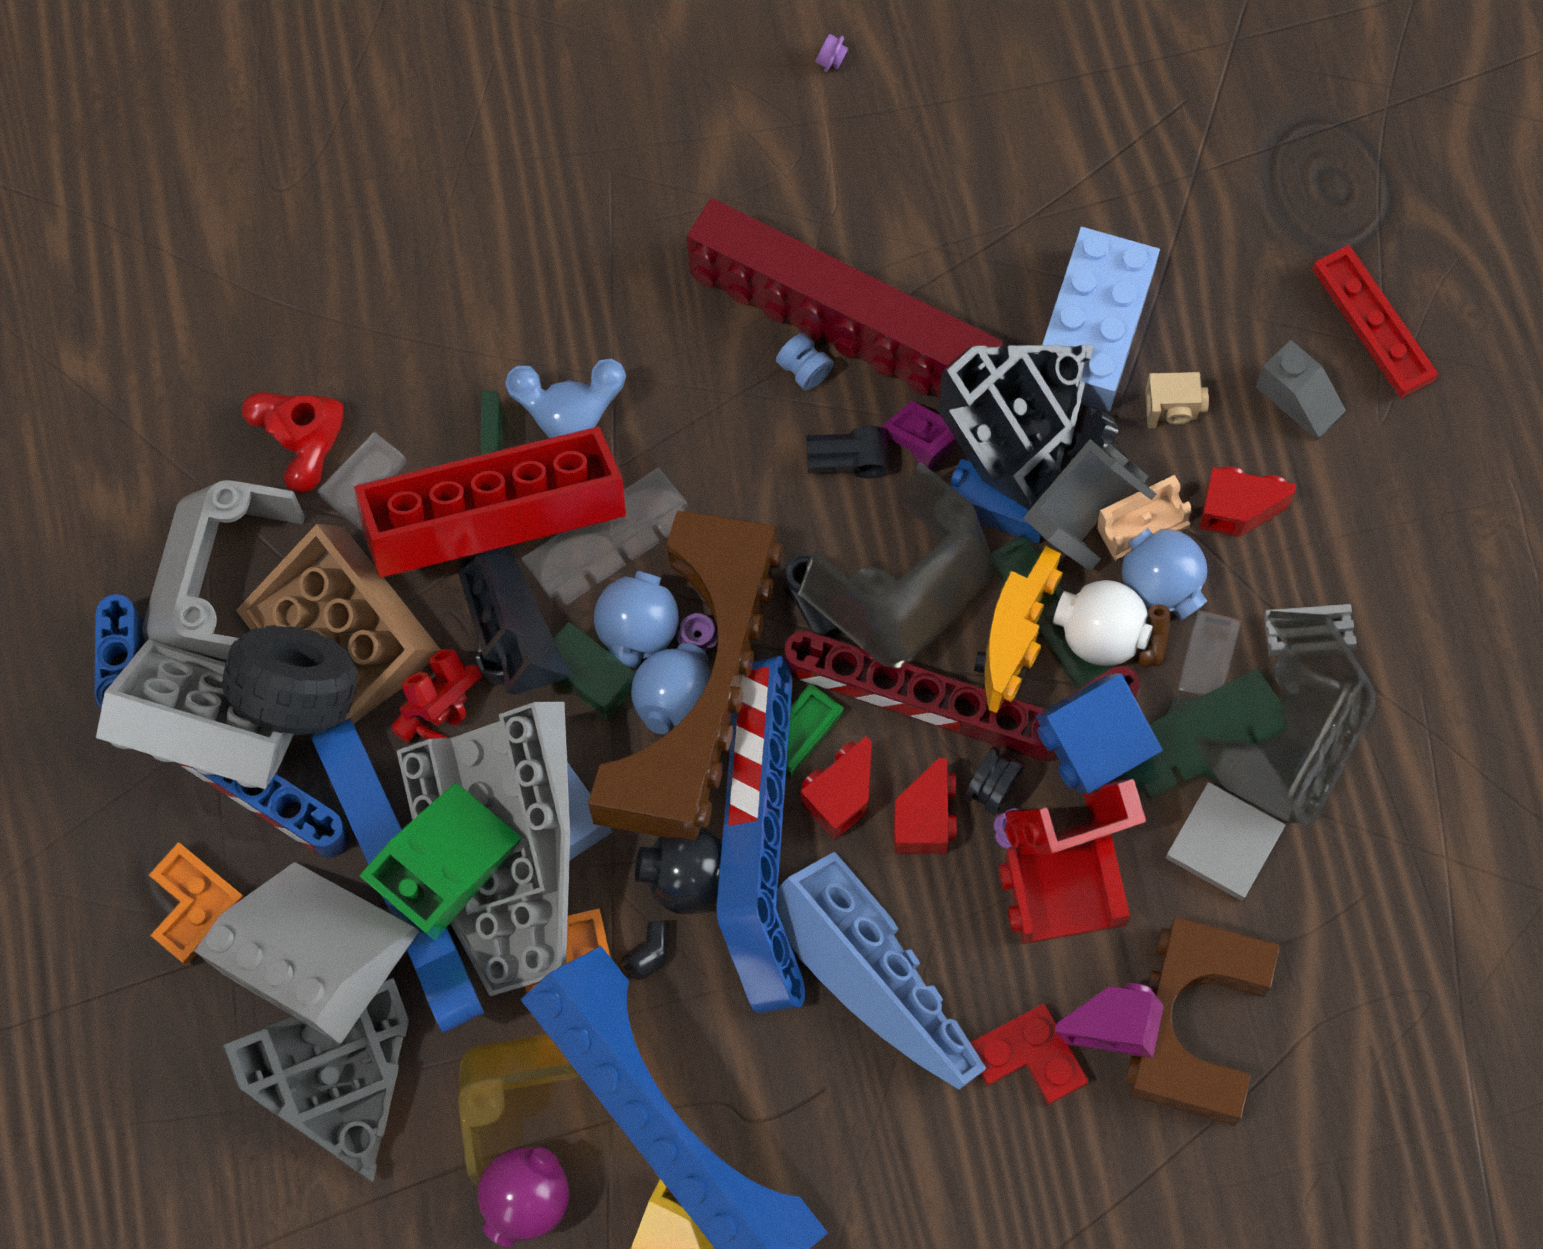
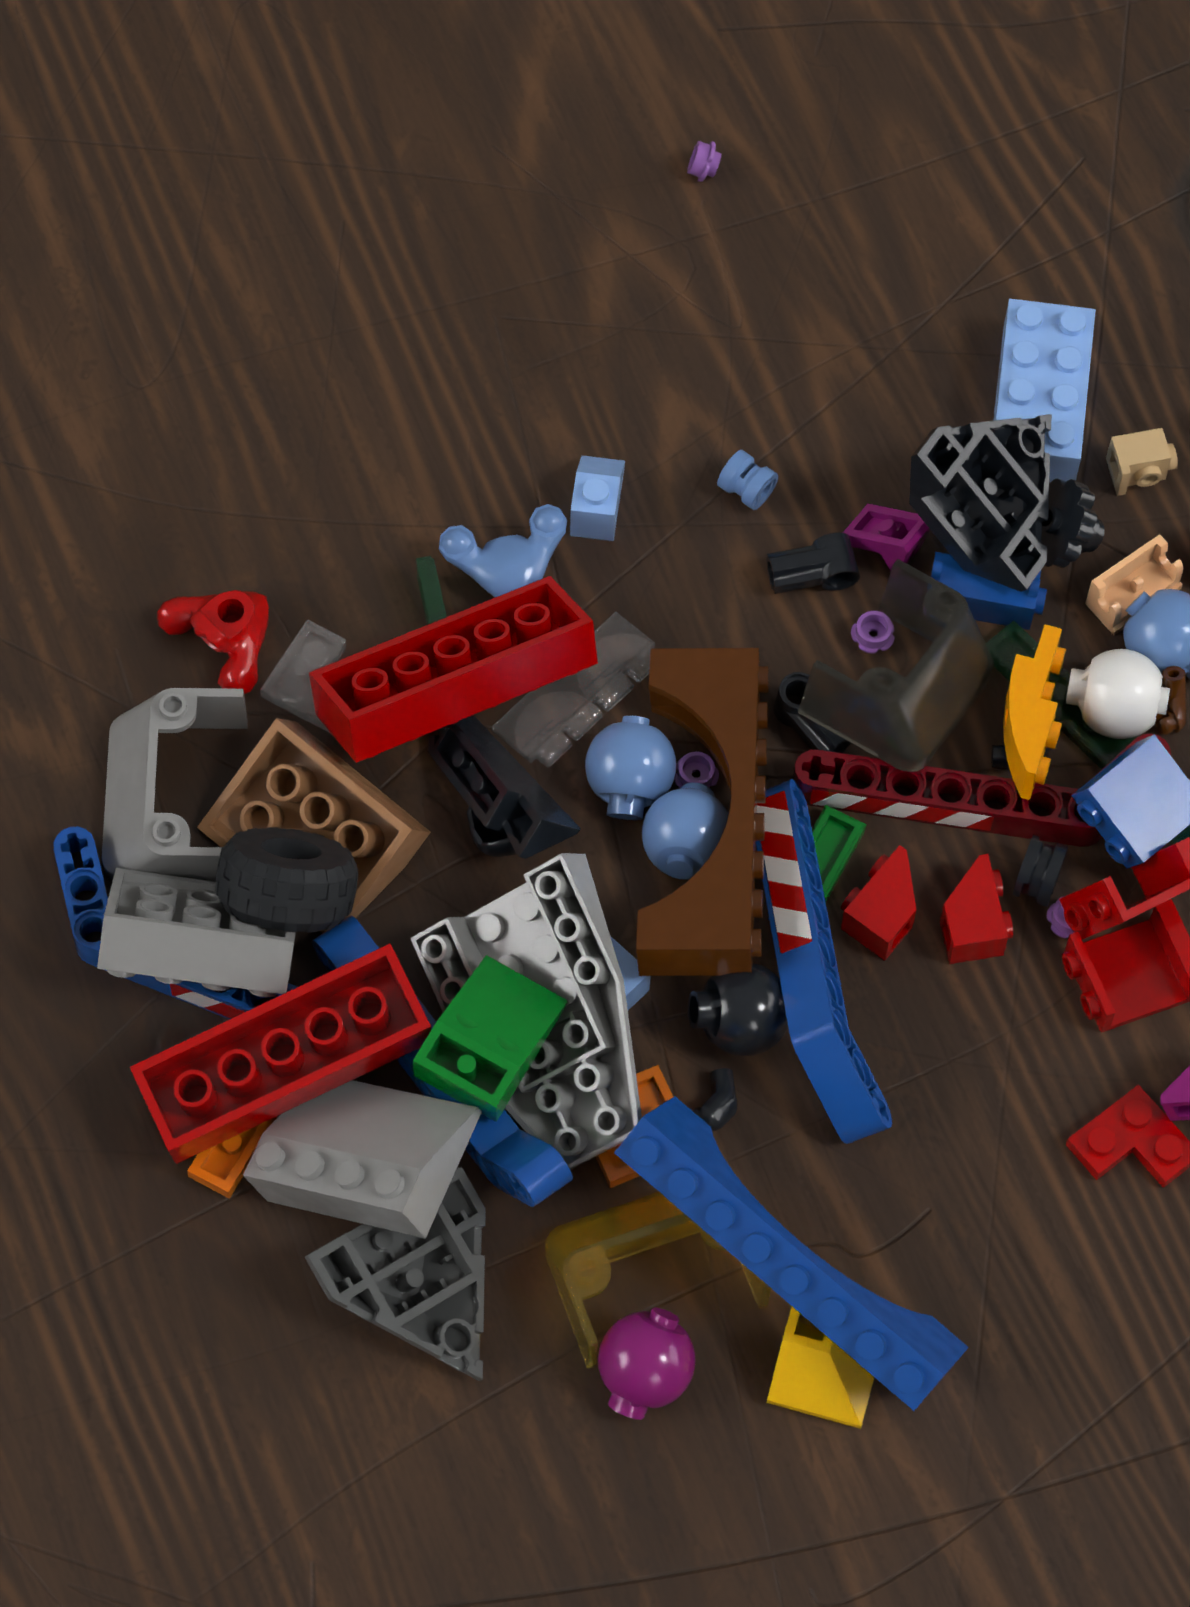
camera: 15 degrees left, 5 degrees down
red hand [391,714,448,743] -> none
red hips [399,649,482,726] -> none
clear green hinge [554,622,635,720] -> none
dark red brick [686,197,1003,399] -> none
medium blue wedge [776,852,986,1090] -> none
dark grey panel [1023,439,1157,572] -> none
none -> red brick [130,943,432,1164]
none -> light blue slope [570,456,625,541]
none -> medium lavender plate [851,611,895,654]

